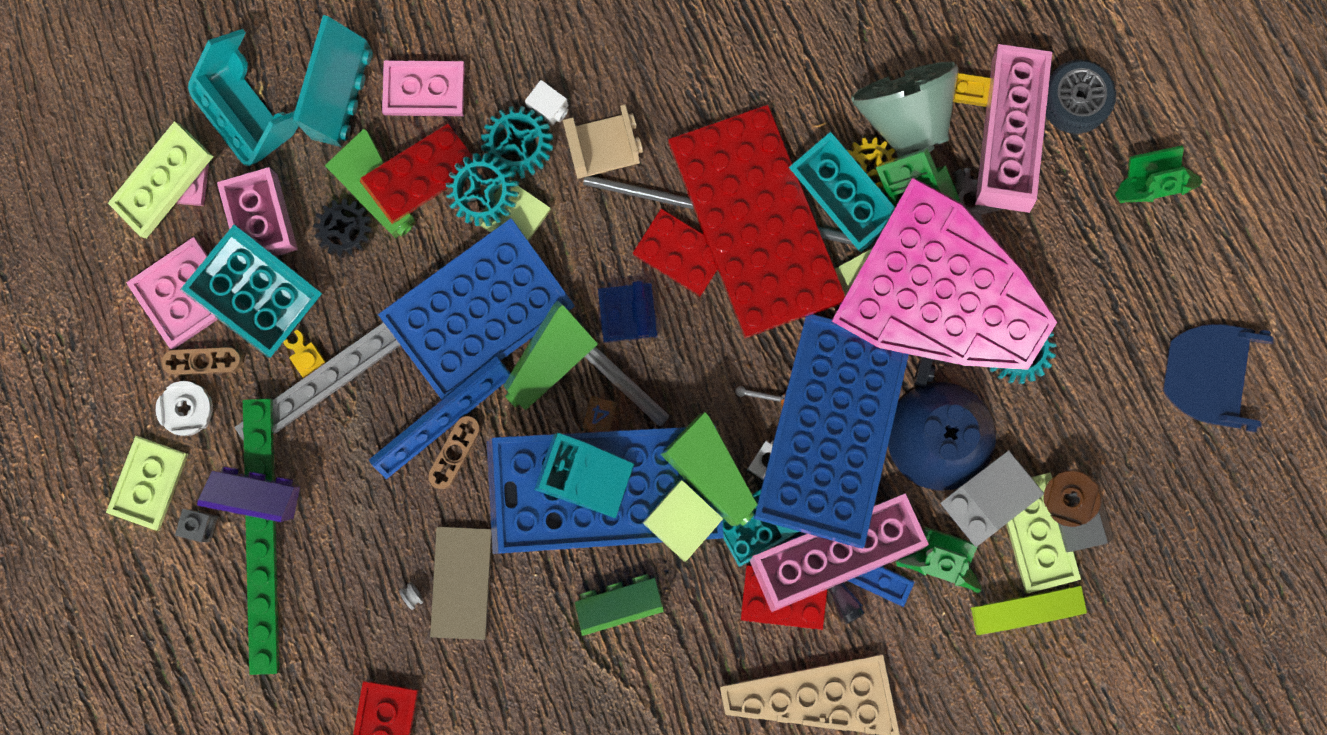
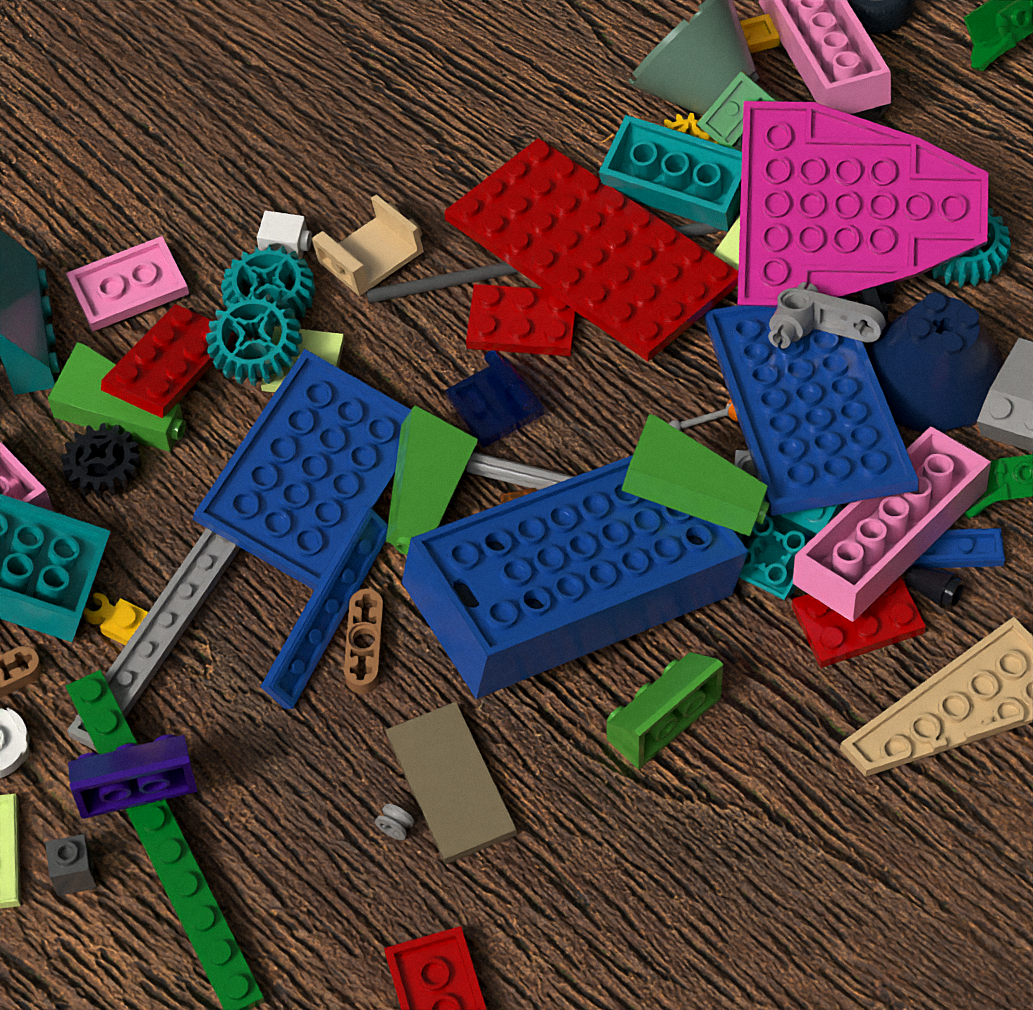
camera: 30 degrees left, 25 degrees down
teal slope [534,433,634,518] -> none
yellowish green tile [643,480,723,561] -> none
none -> light grey piece [768,282,886,348]

